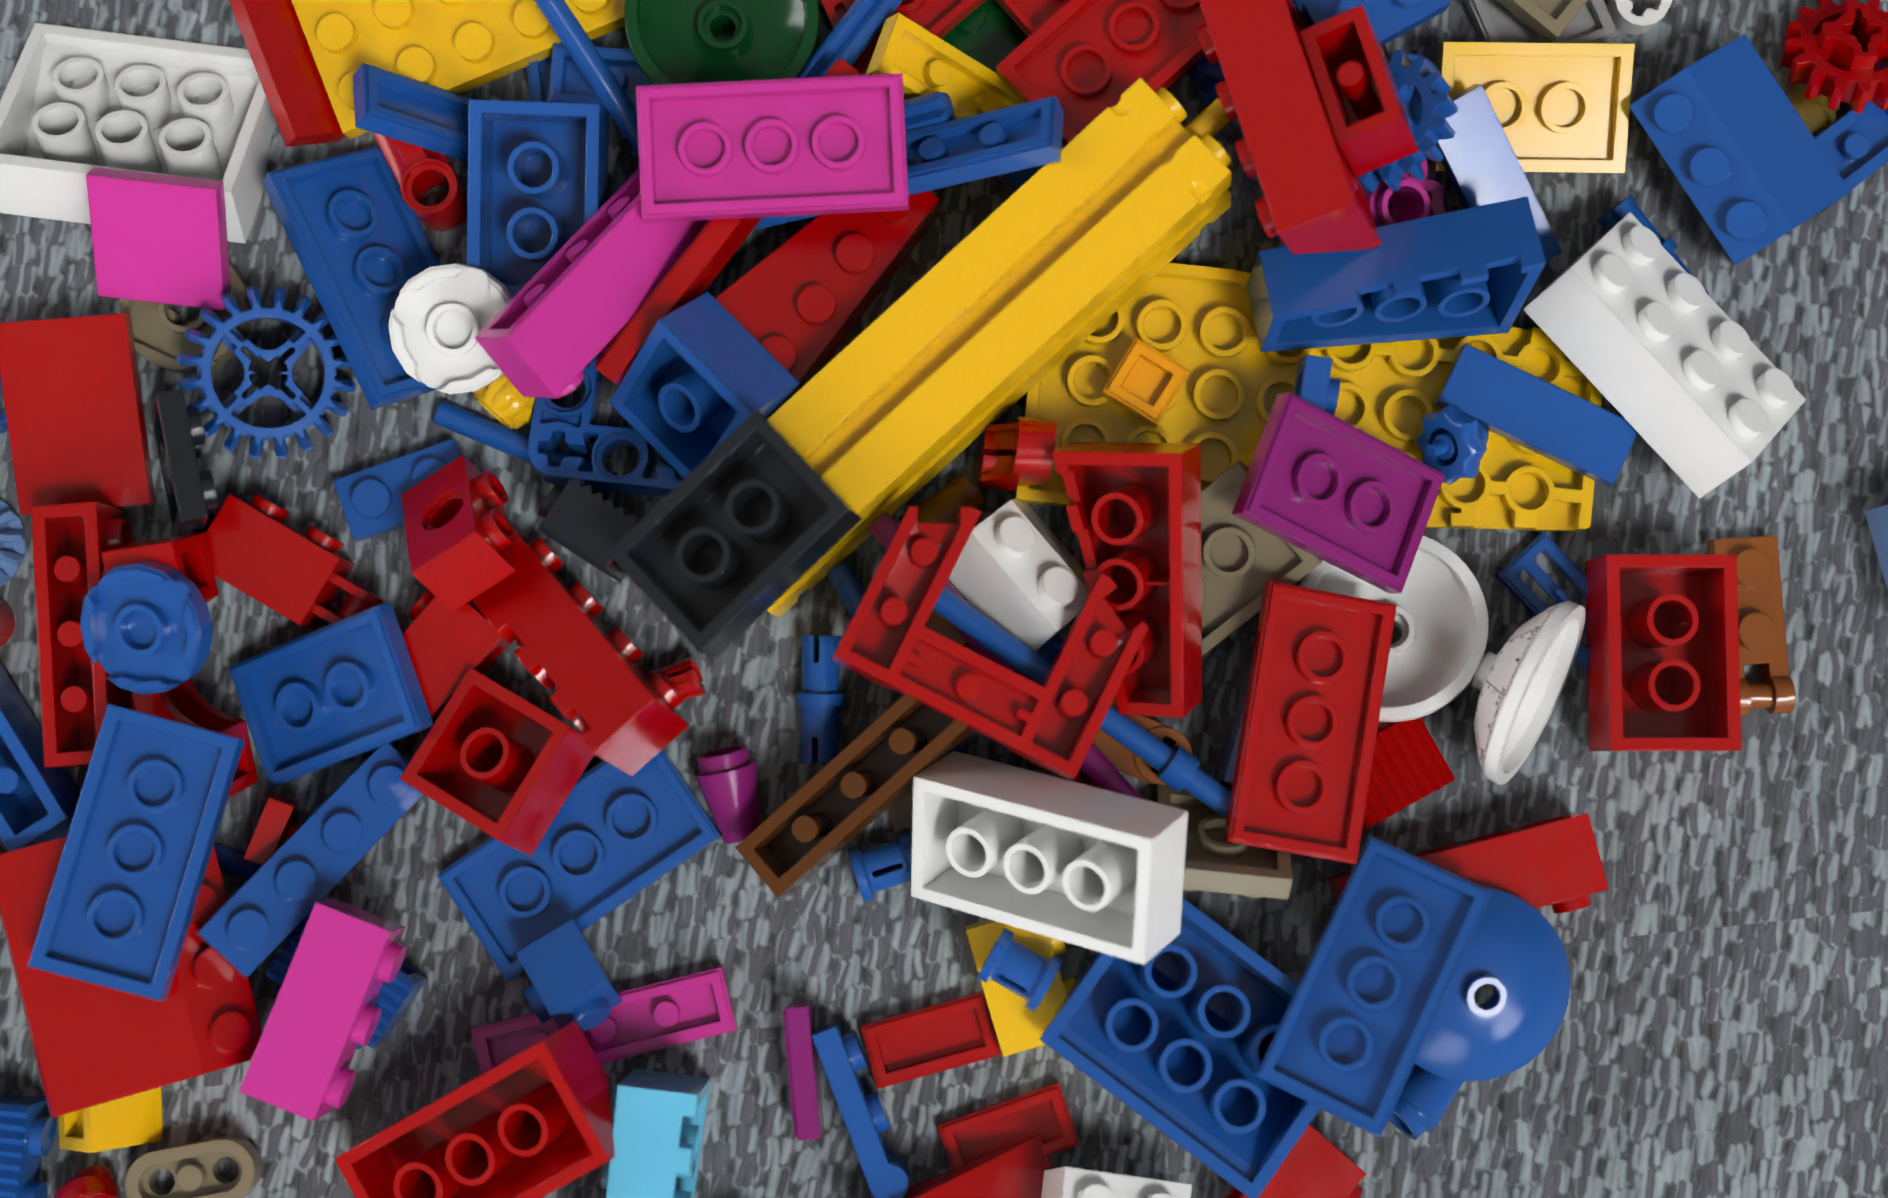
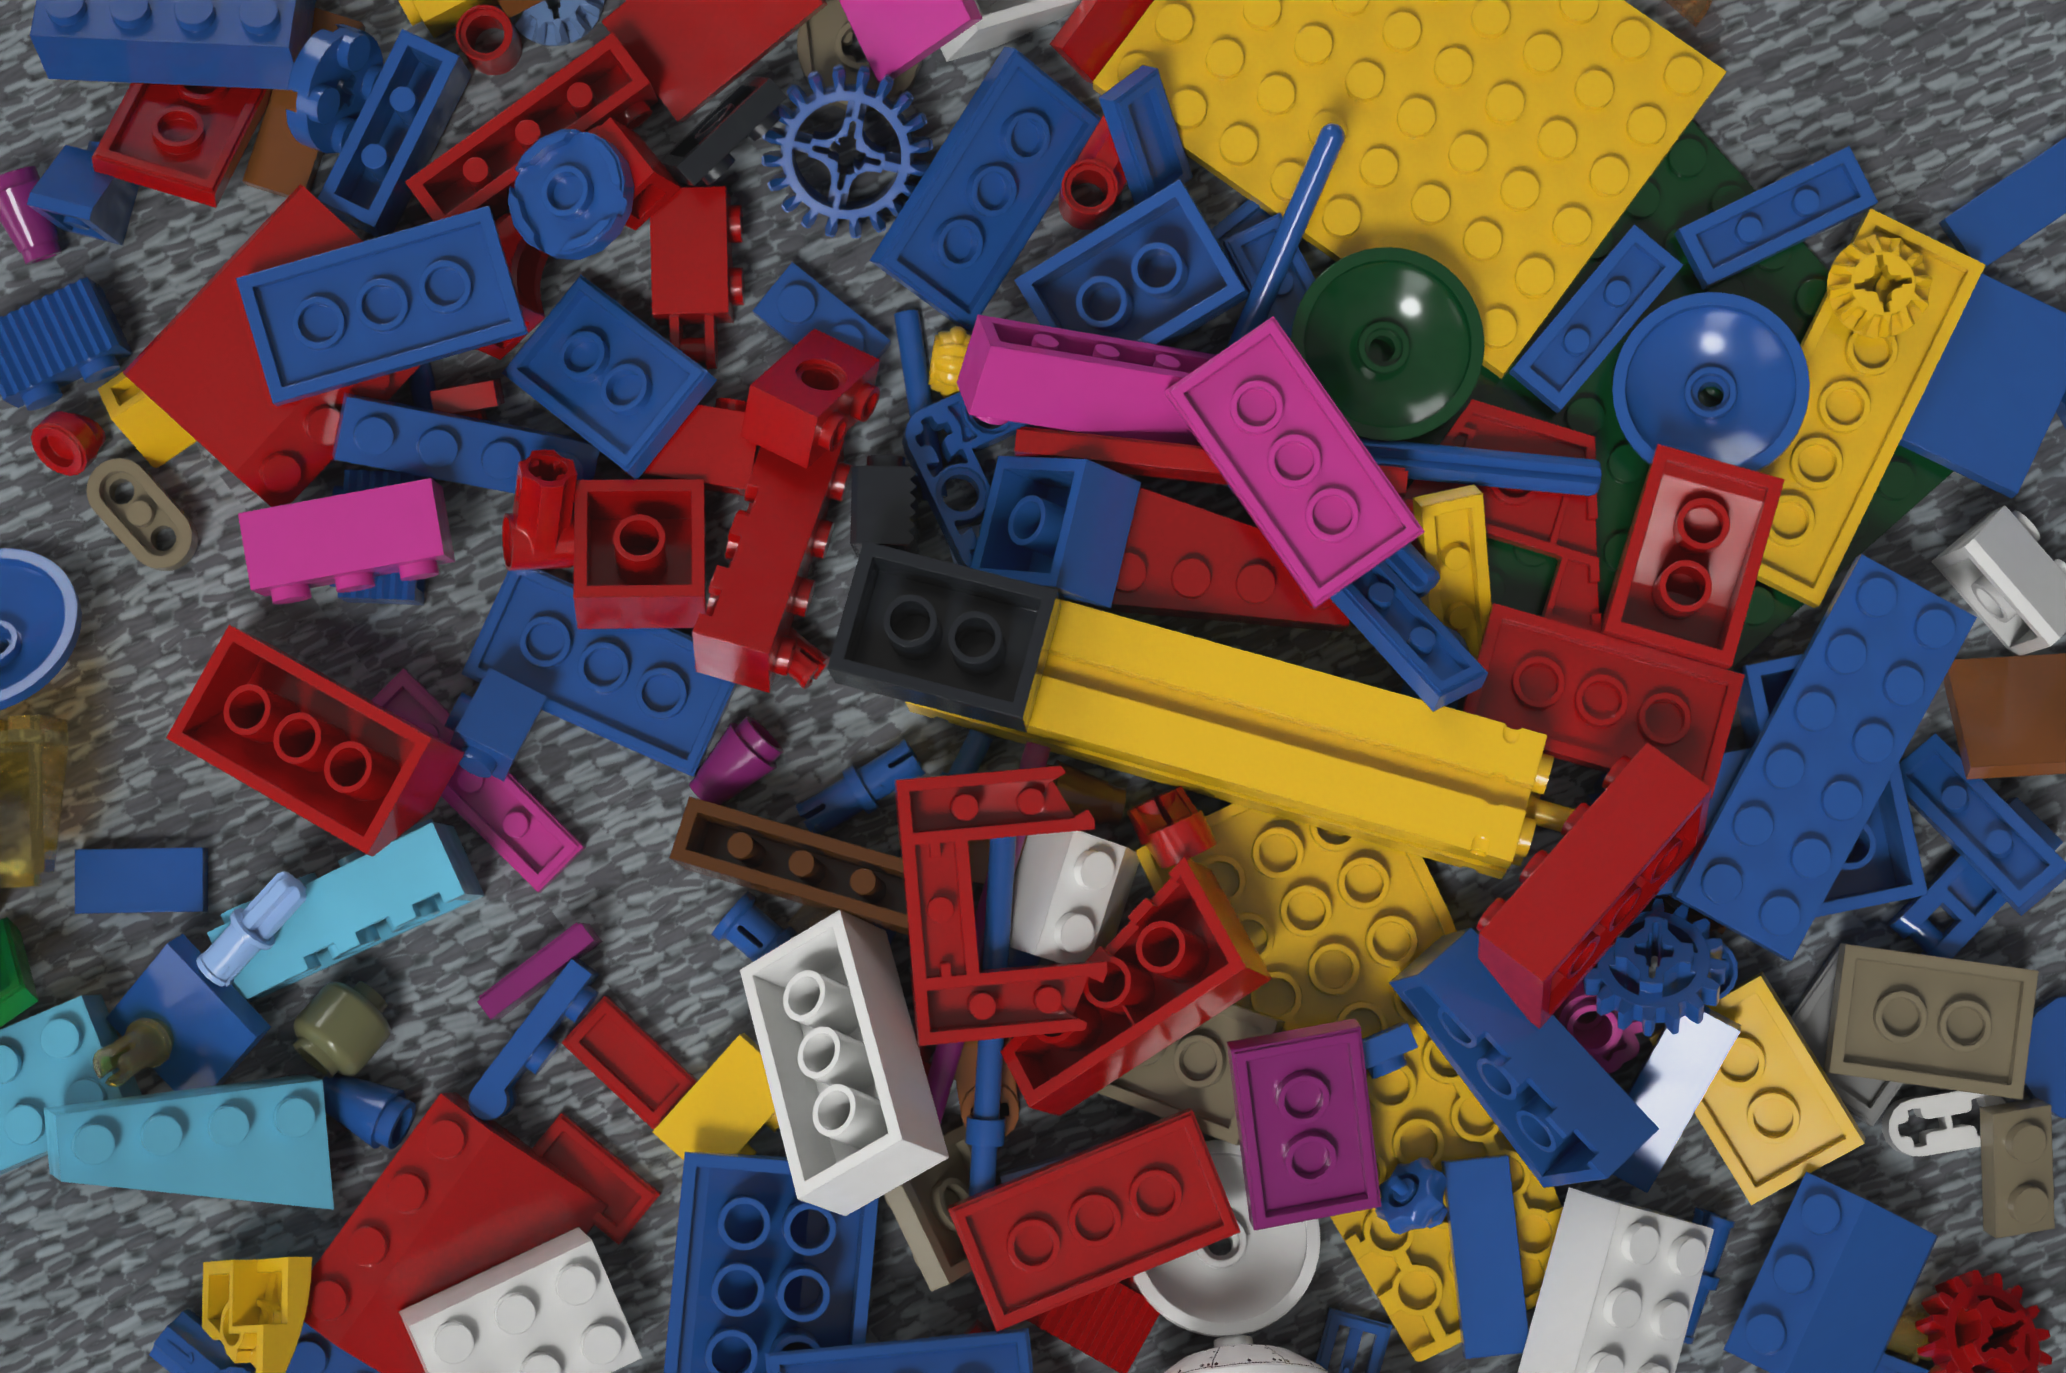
camera: 60 degrees right, 0 degrees up
white tile [388,263,512,394] -> none
blue bush [977,928,1063,1012] -> none
light orange tile [1101,337,1190,428] -> none
red brick [1299,4,1419,177] -> none
none -> red piece [502,450,577,571]

